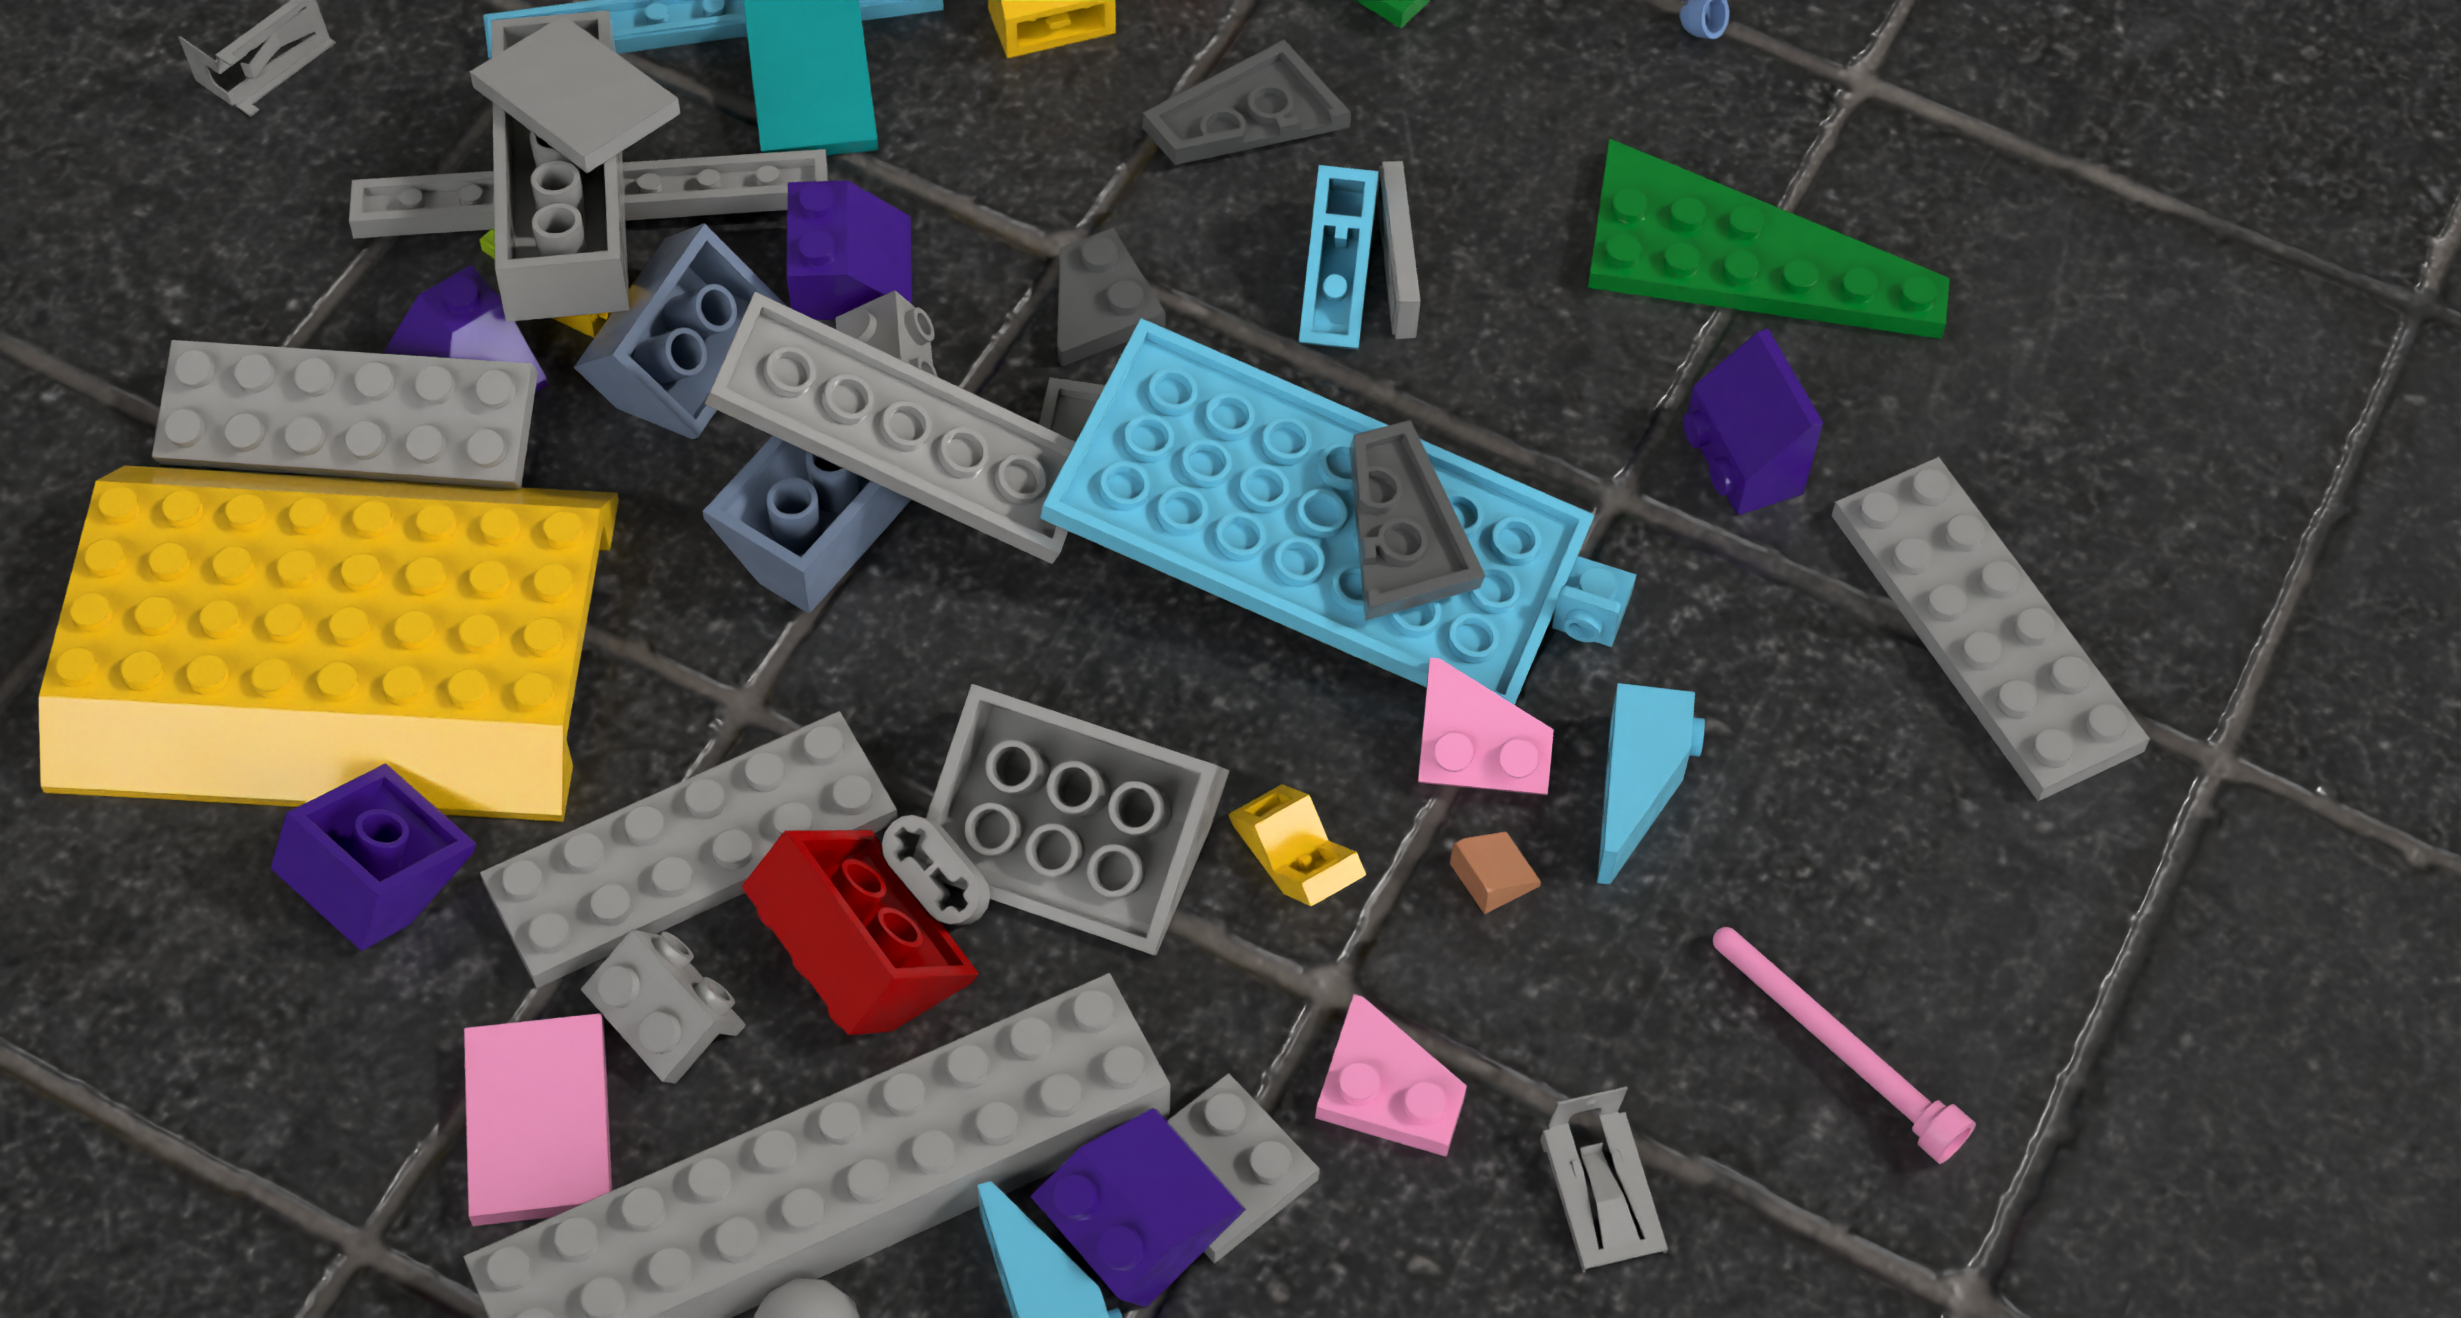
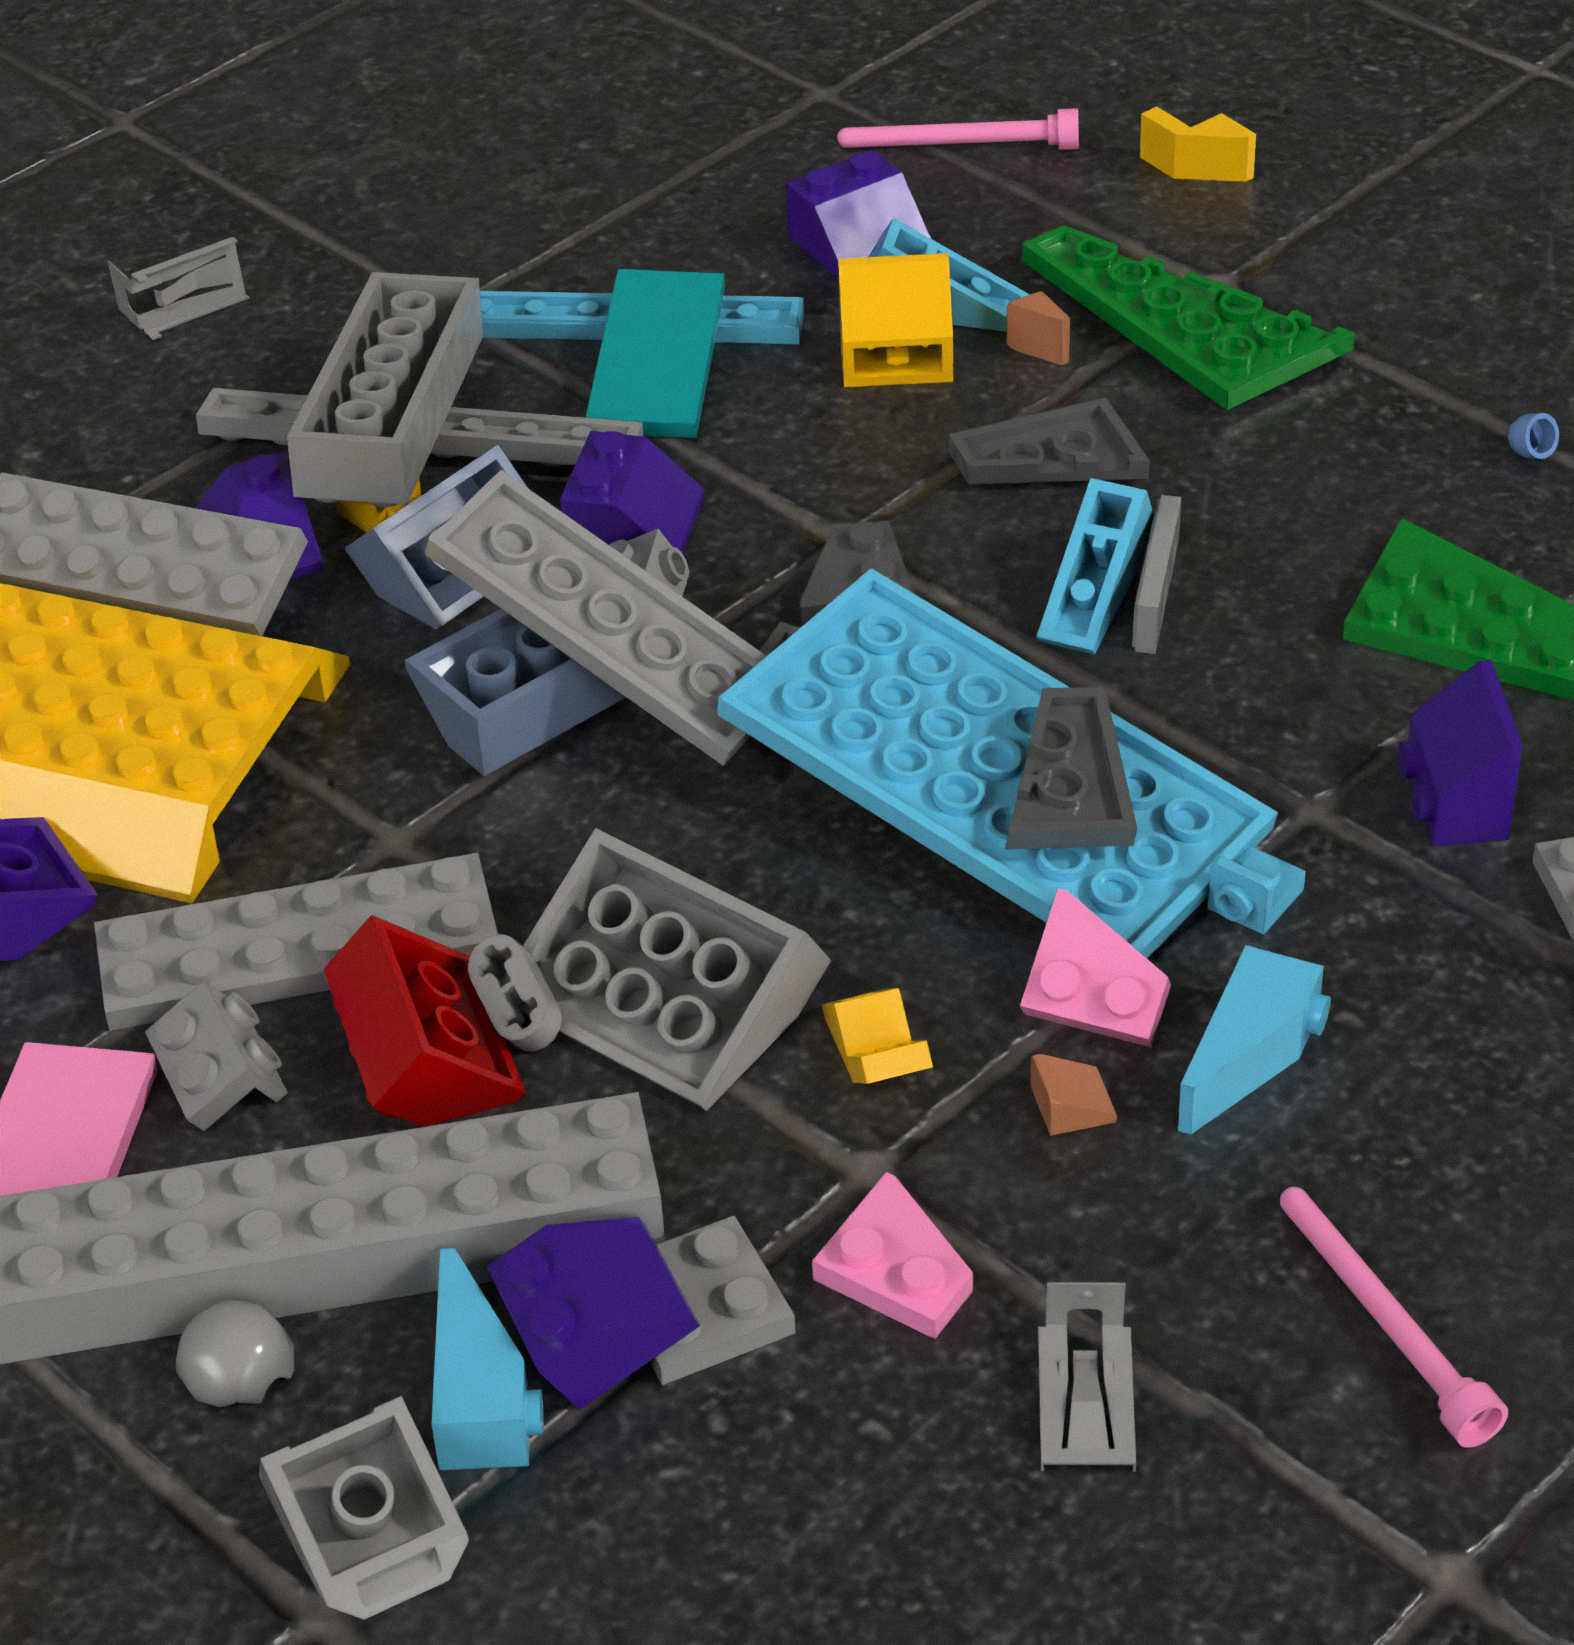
camera: 20 degrees right, 15 degrees down
light grey tile [470,15,680,173] -> none

